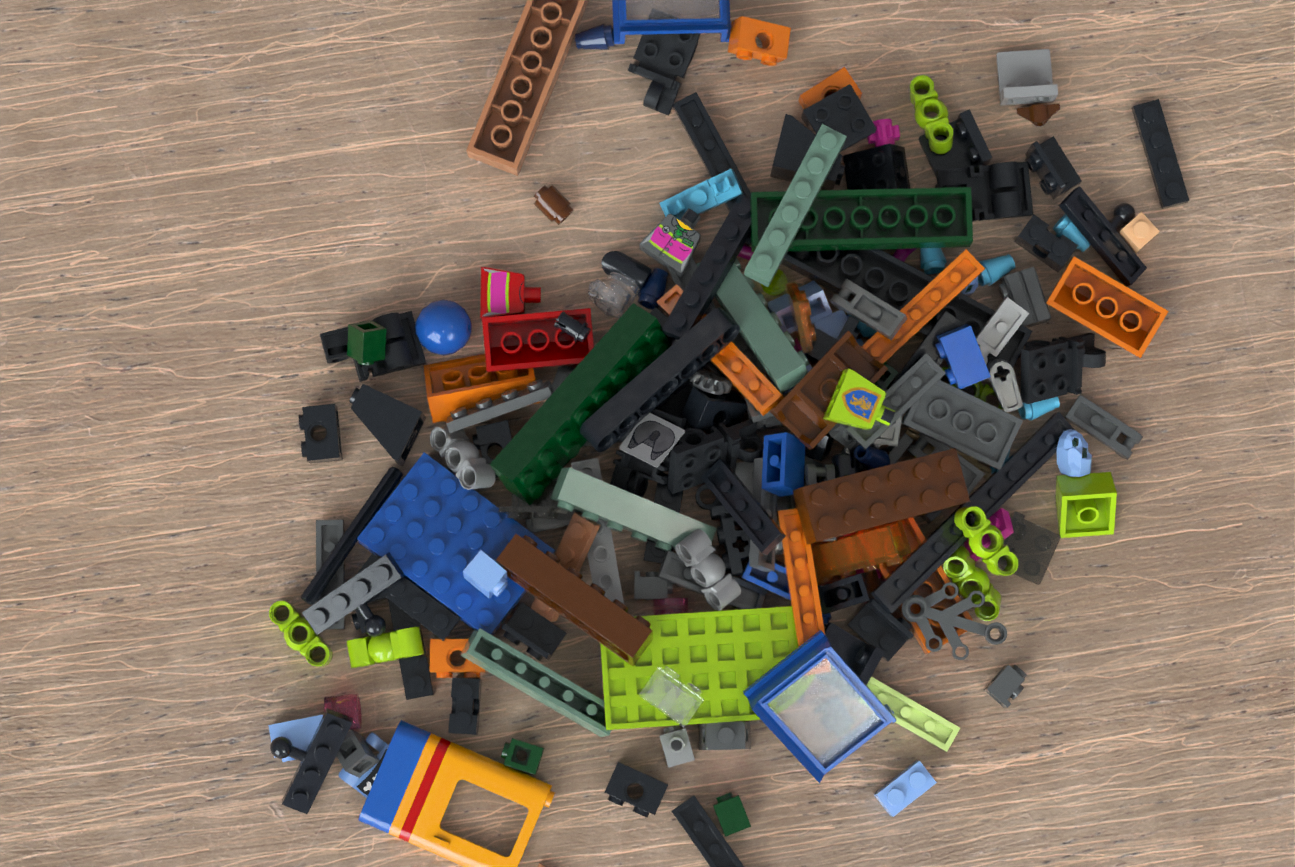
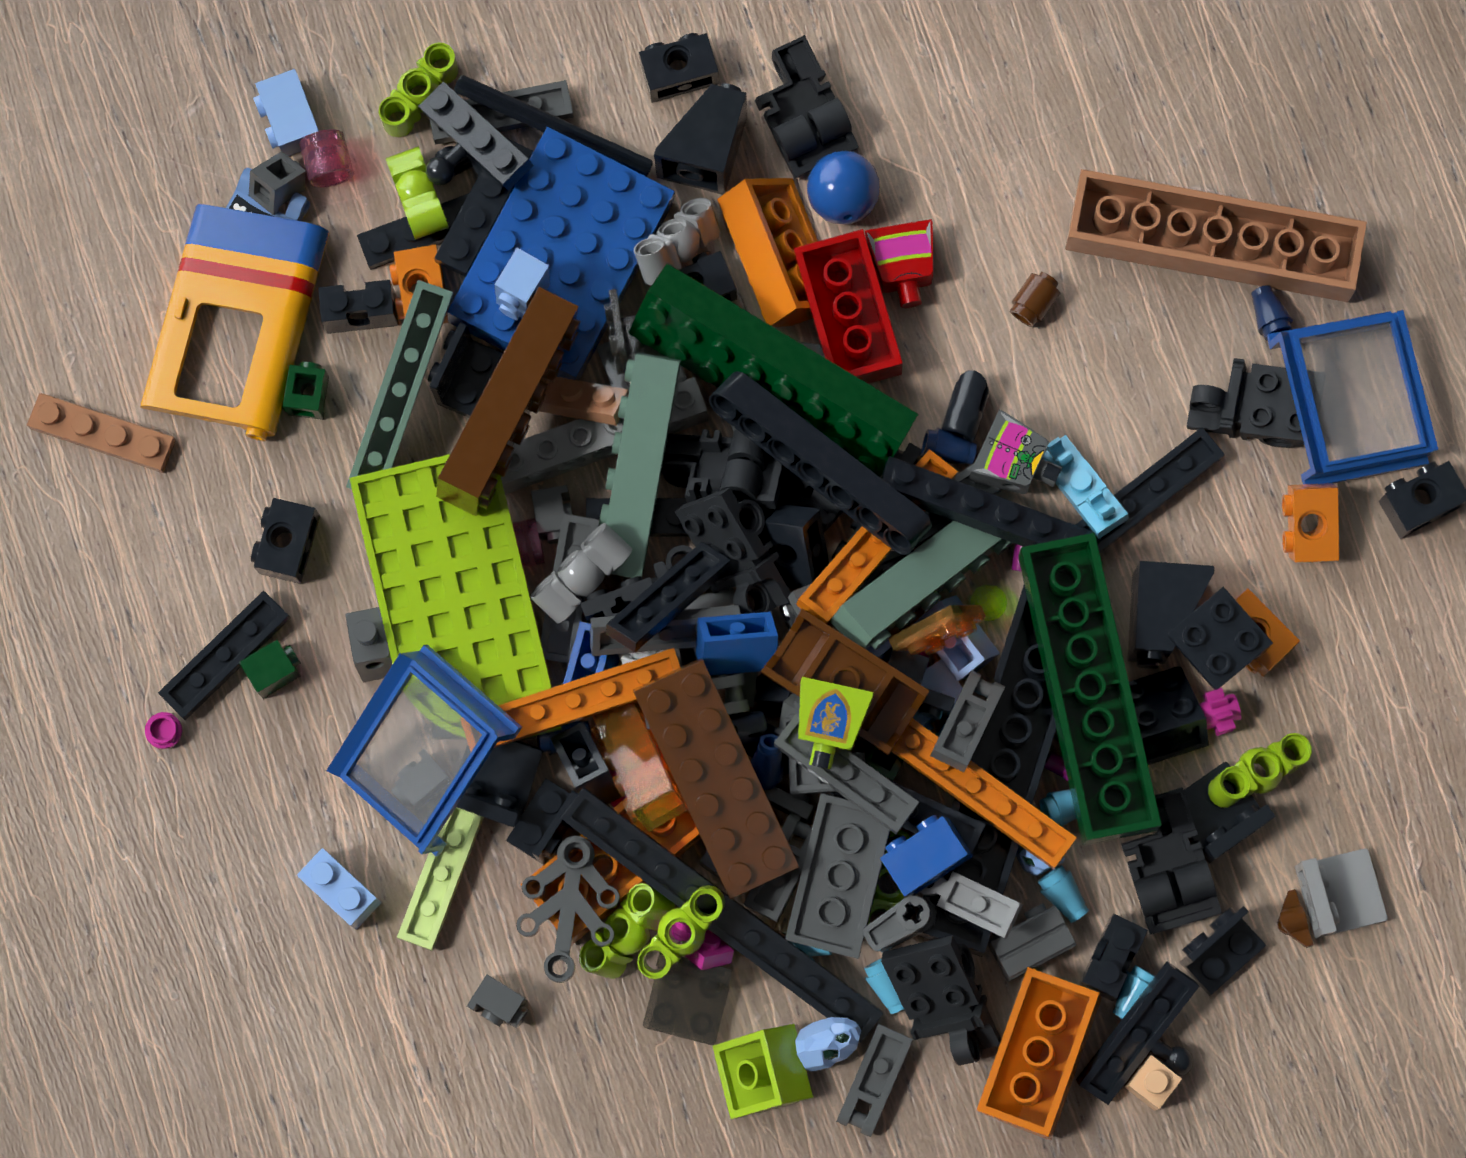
camera: 85 degrees right, 5 degrees down
black plate [270,708,353,814] -> none
dark green brick [347,321,386,365] -> none
dark grey plate [446,380,554,433] -> none
black pin [554,311,591,343] -> none
clear piece [588,272,640,318] -> none
sticker [619,413,685,467] -> none
clear brick [638,666,704,728] -> none
light grey brick [659,725,695,768] -> none
dark grey gear [689,369,732,395] -> none
sand green brick [744,124,847,287] -> none
black plate [1131,99,1189,209] -> none

